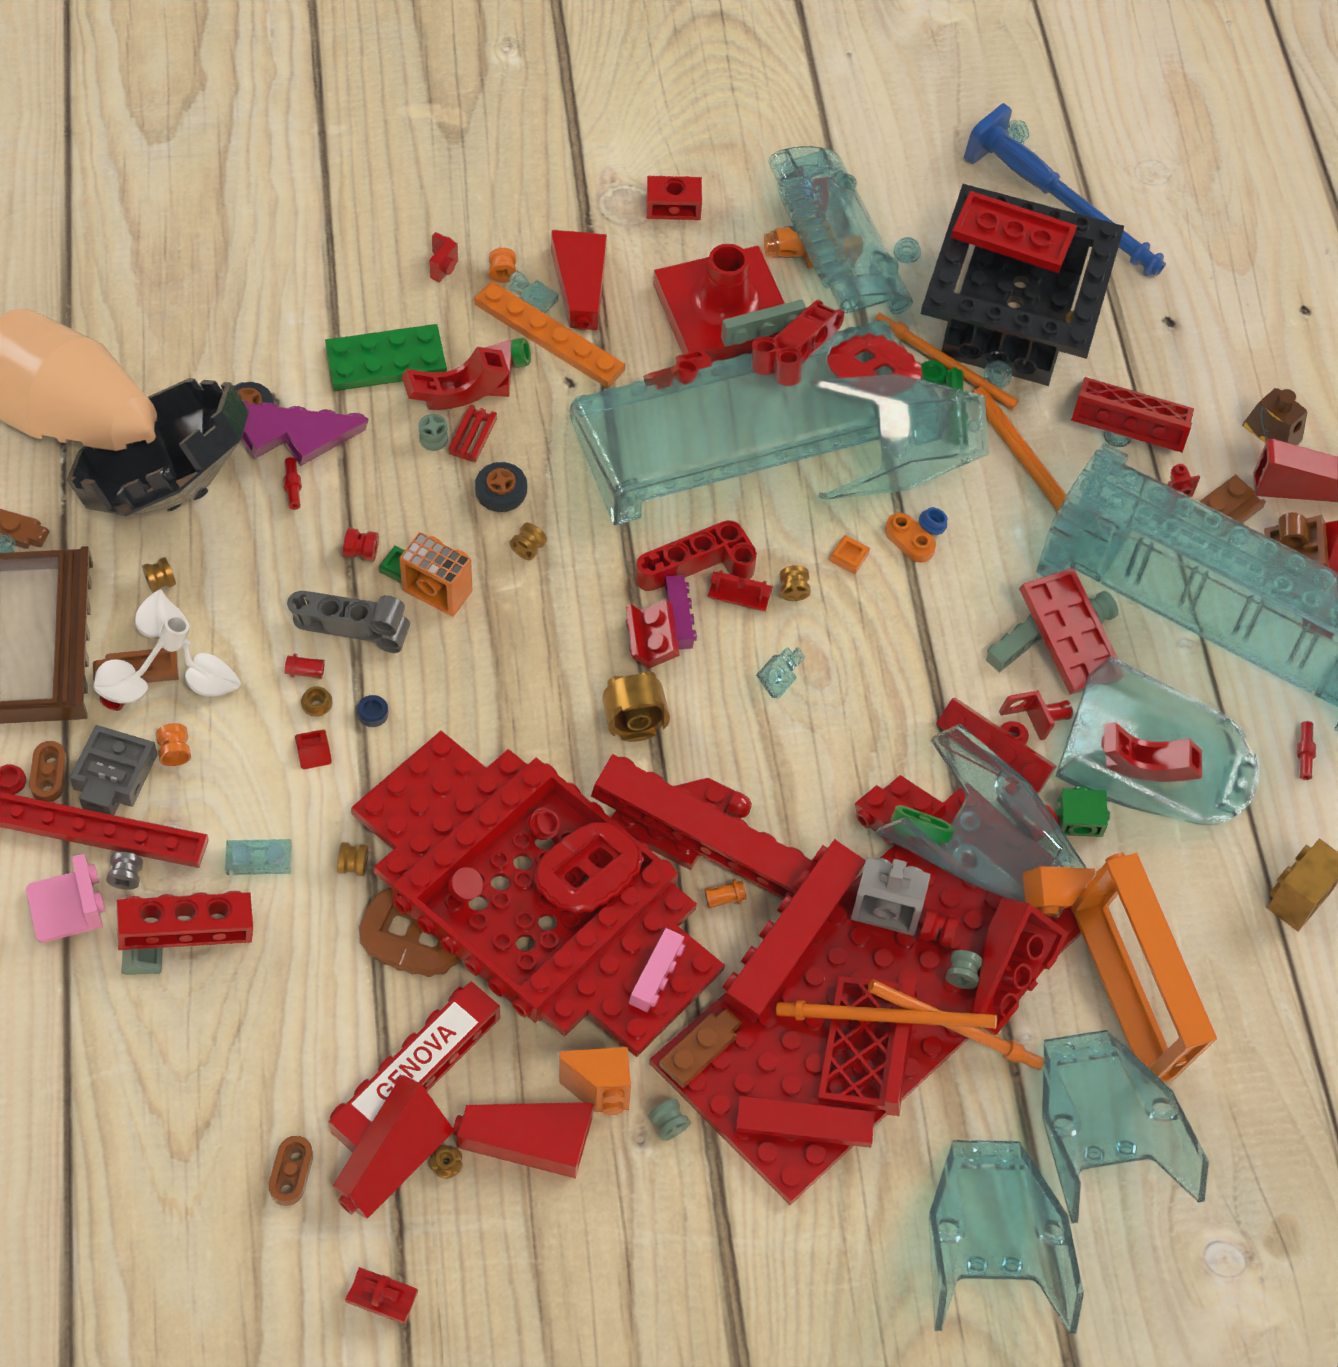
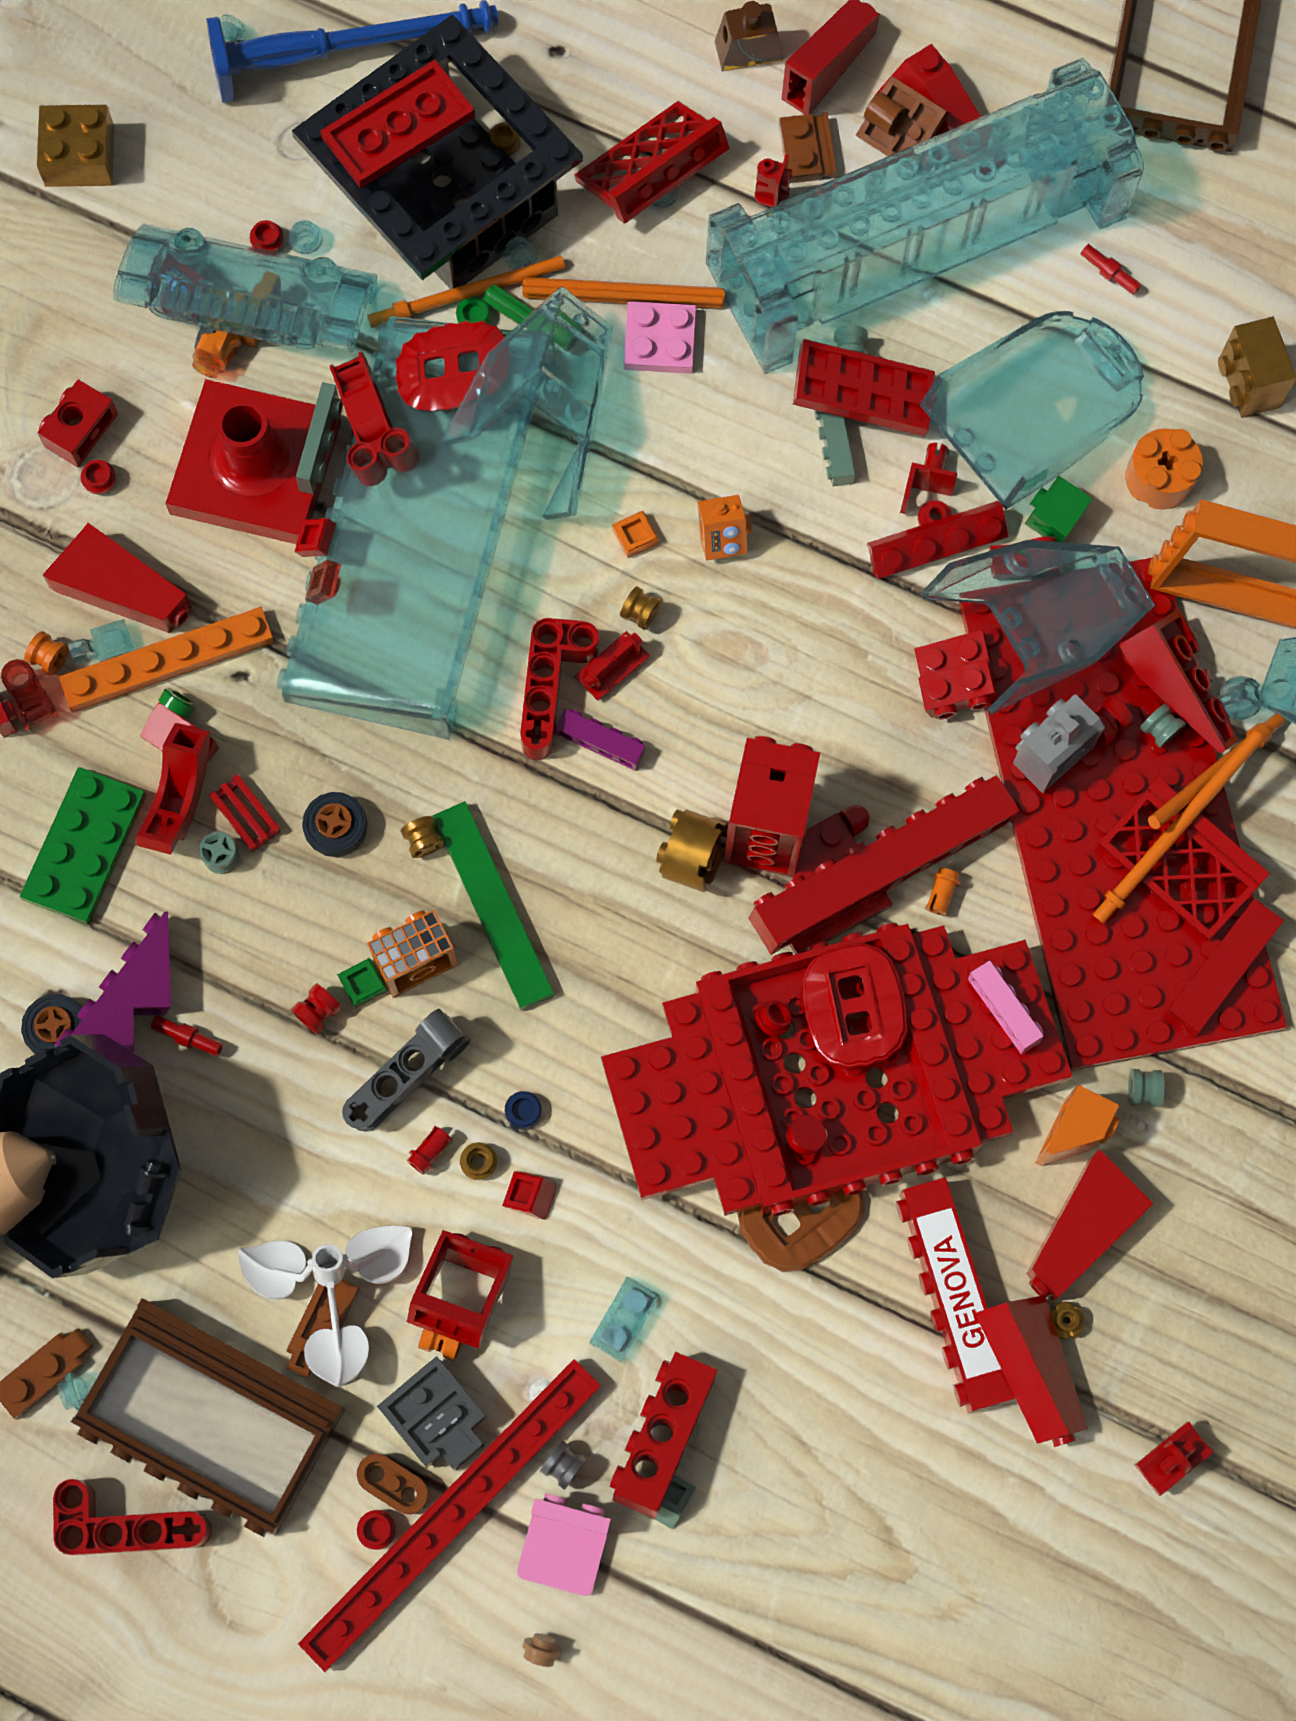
camera: 55 degrees left, 15 degrees up
pearl gold wheel [142,557,176,593] -> none
dark orange plate [269,1136,313,1206] -> none
pearl gold wheel [337,842,368,876] -> none
red bracket [626,599,680,669] -> none
dark orange hinge [659,1009,742,1088] -> none
red hinge [675,359,699,385] -> none
red brick [722,839,866,1023] -> none
clear light blue plate [756,647,805,698] -> none
orange plate [885,513,936,563] -> none
green plate [891,805,955,845] -> none
blue plate [919,507,948,535] -> none
orange slope [1023,866,1096,917] -> none
red arch [1101,722,1202,782] -> none
none -> clear red piece [1,659,59,732]
none -> pearl gold brick [37,104,114,187]
none -> red plate [80,460,116,494]
none -> red plate [249,220,284,254]
none -> red window [407,1230,514,1348]
none -> green tile [432,801,554,1011]
none -> bright pink plate [624,301,696,374]
none -> orange head [697,495,752,561]
none -> red piece [723,736,821,877]
none -> orange brick [1125,428,1203,510]
none -> clear light blue piece [1218,675,1264,720]

